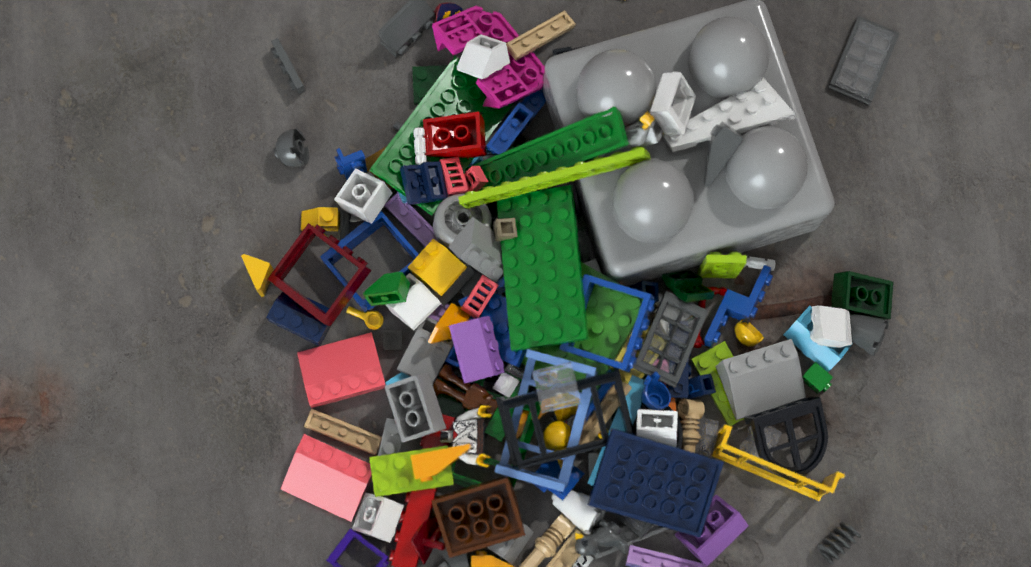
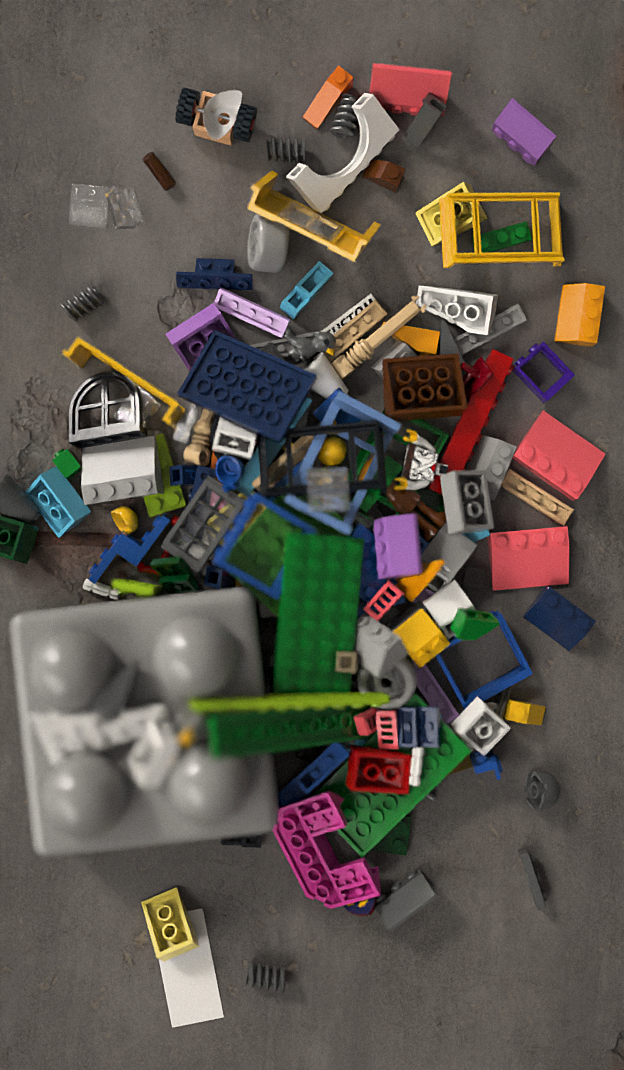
camera: 165 degrees left, 10 degrees up
yellow slope [241,254,274,297] -> none
dark red window [268,223,372,326] -> none
yellow plate [346,306,384,330] -> none
white slope [352,493,404,542] -> none
lime plate [369,445,454,497] -> none
light orange slope [411,444,472,482] -> none
white slope [457,34,510,79] -> none
white plate [493,373,519,398] -> none
tan tile [506,11,576,61] -> none
white slope [810,306,852,348] -> none

